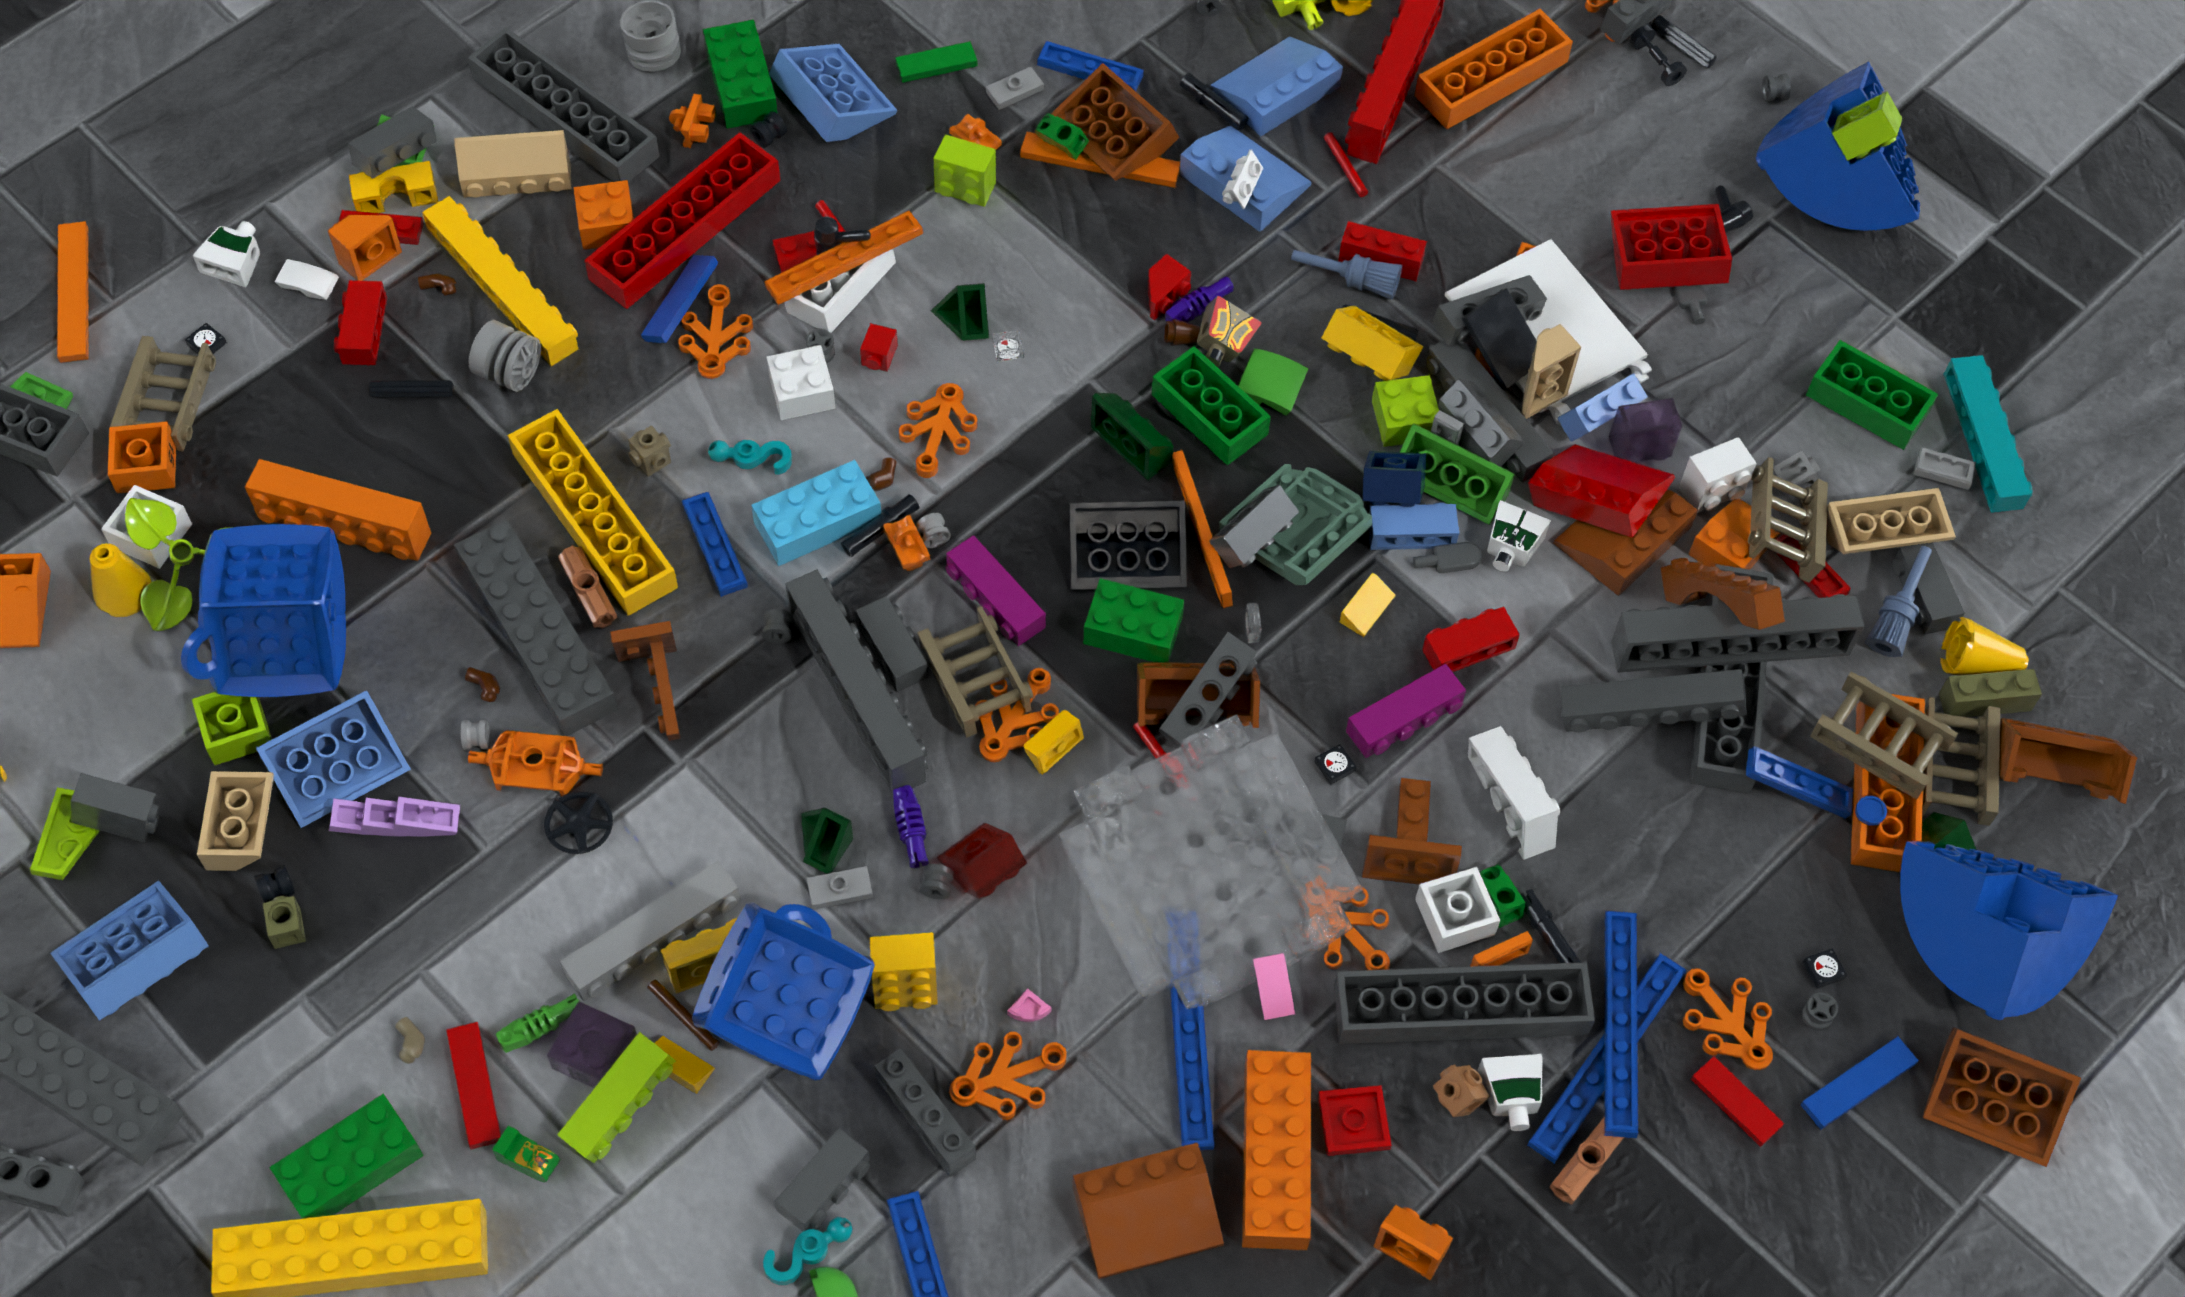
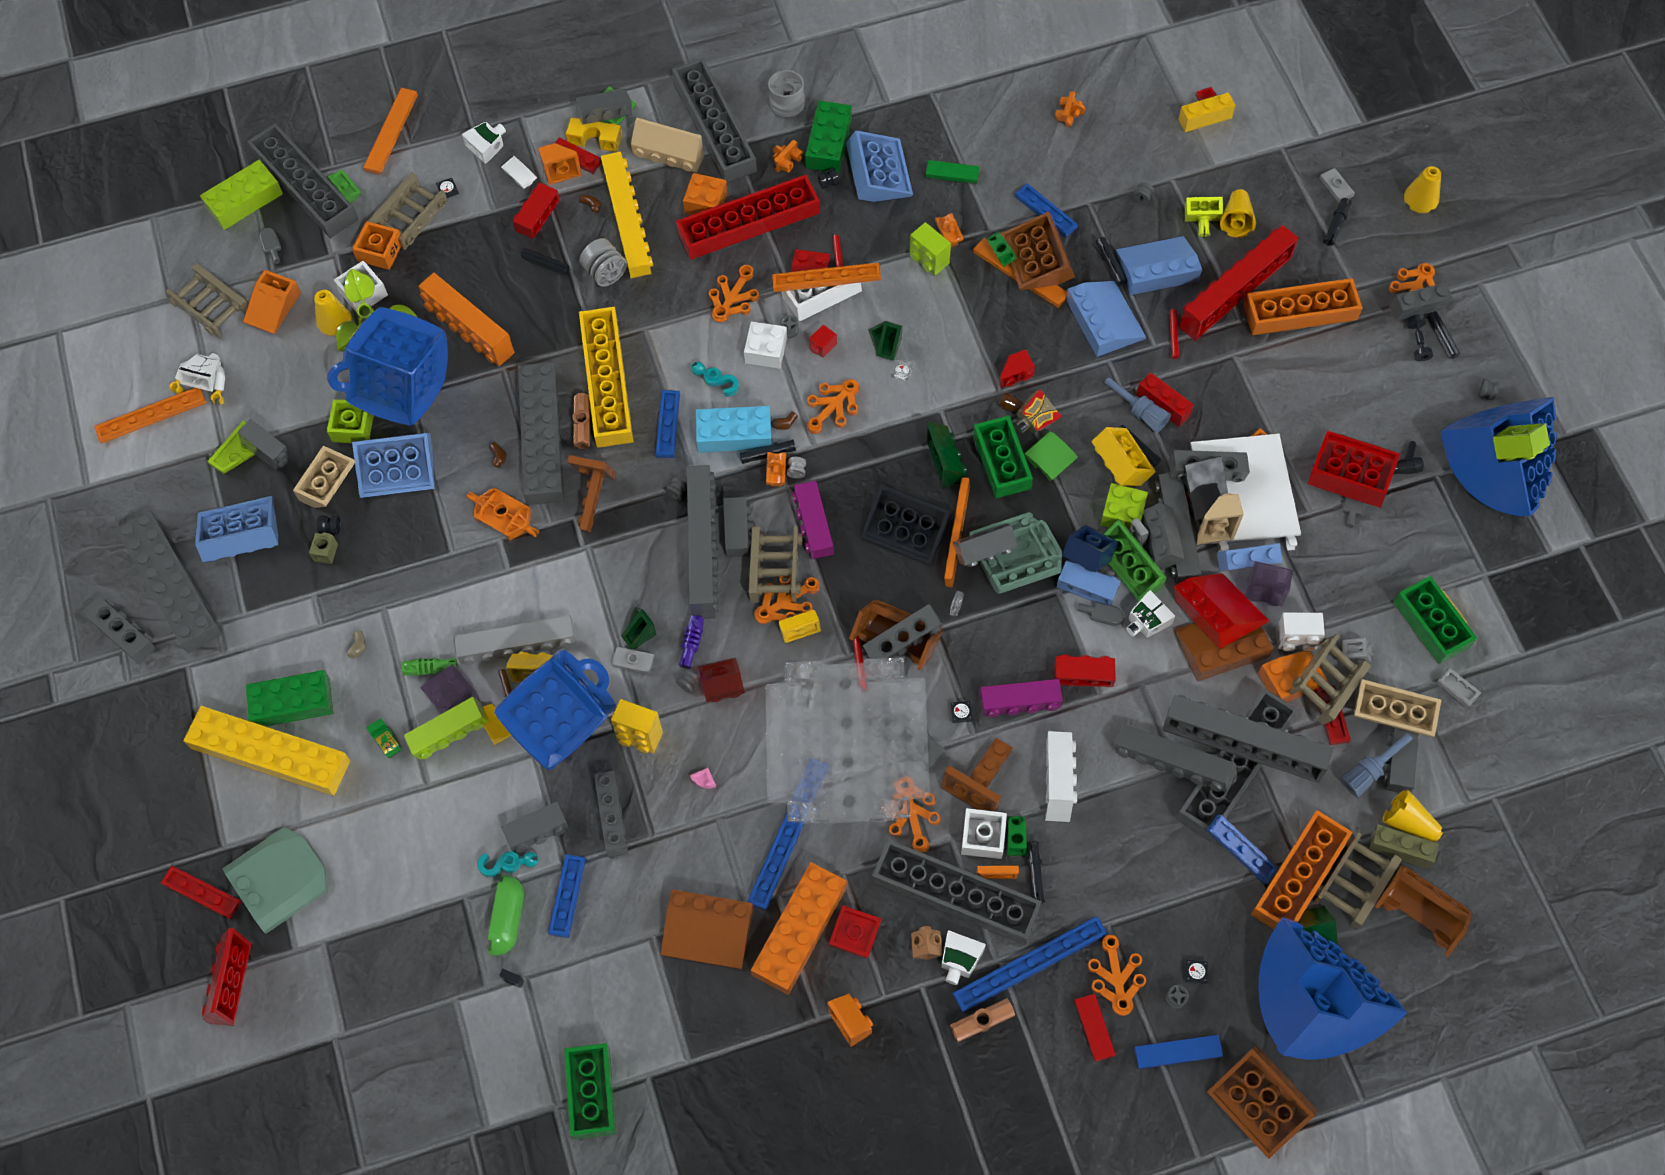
camera: 30 degrees right, 5 degrees up
lavender slope [329,797,460,836] -> none
red tile [446,1021,501,1150] -> none
light grey wheel [461,719,490,750] -> none
black wheel [544,792,613,854] -> none
dark tan brick [628,425,671,477] -> none
blue tile [641,255,718,343] -> none
black piece [814,217,871,255] -> none
orange plant [949,1032,1067,1120] -> none
light grey plate [986,67,1044,110] -> none
green brick [1083,578,1184,662] -> none
dark purple hinge [1165,276,1234,322] -> none
white hinge [1222,150,1263,209] -> none
bright pink slope [1253,953,1295,1020] -> none
yellow slope [1339,573,1395,637] -> none
blue tile [1604,911,1638,1138] -> none
dark orange arch [1660,558,1785,630] -> none
dark tan fence [1810,671,1958,799] -> none
blue piece [1855,796,1887,826] -> none
teal brick [1943,355,2033,513] -> none

